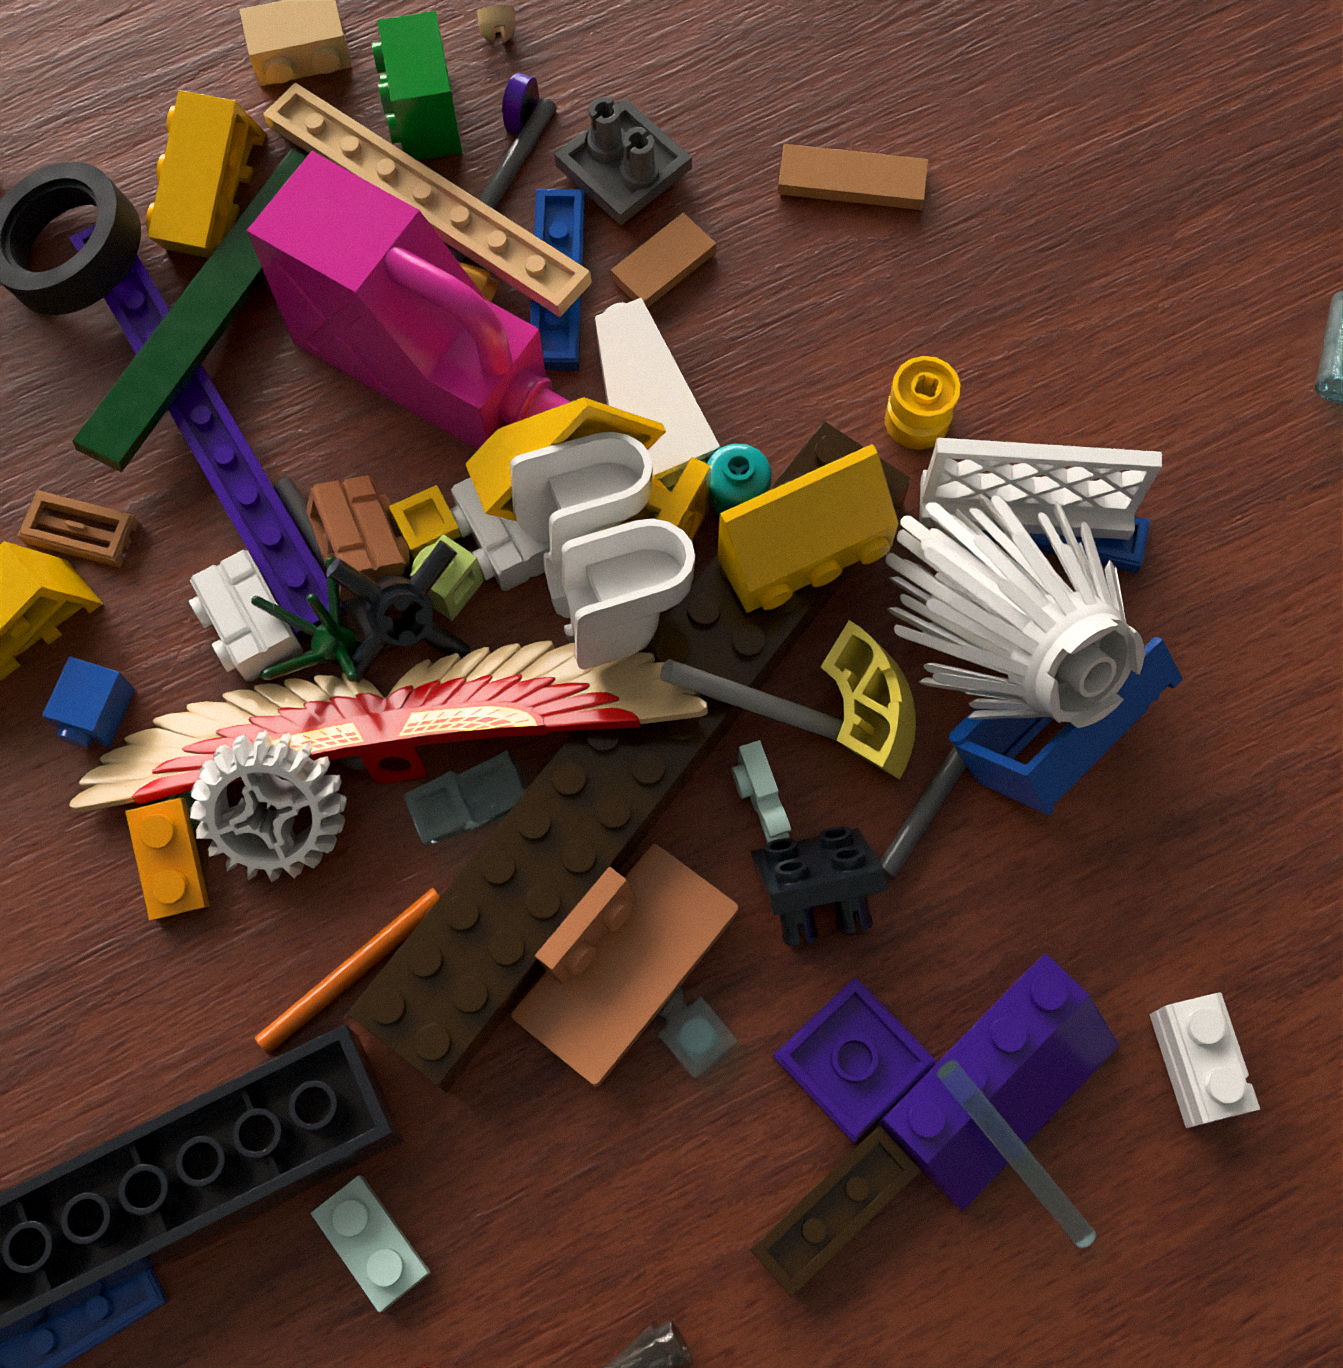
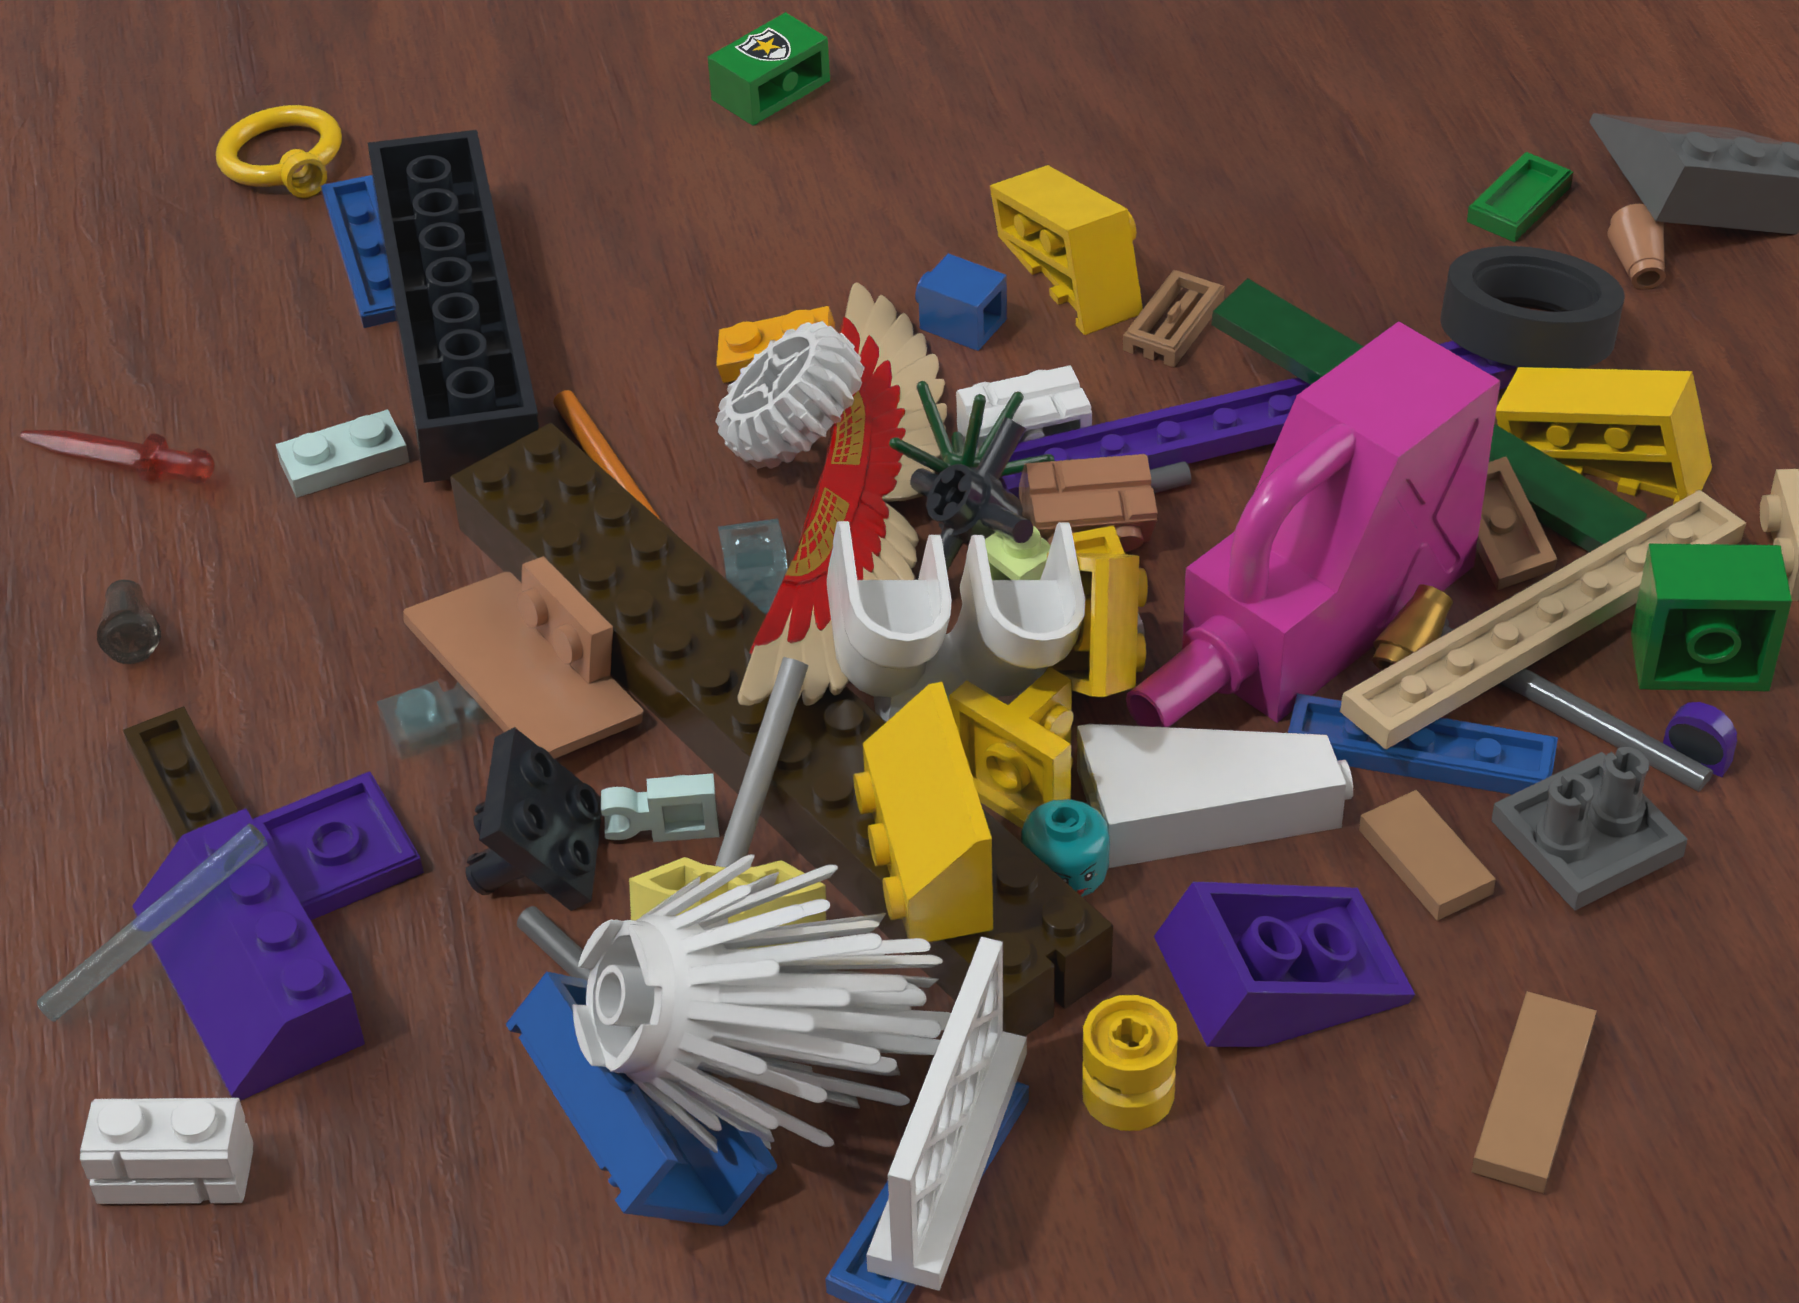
camera: 105 degrees right, 25 degrees down
none -> dark purple slope [1154,882,1416,1047]

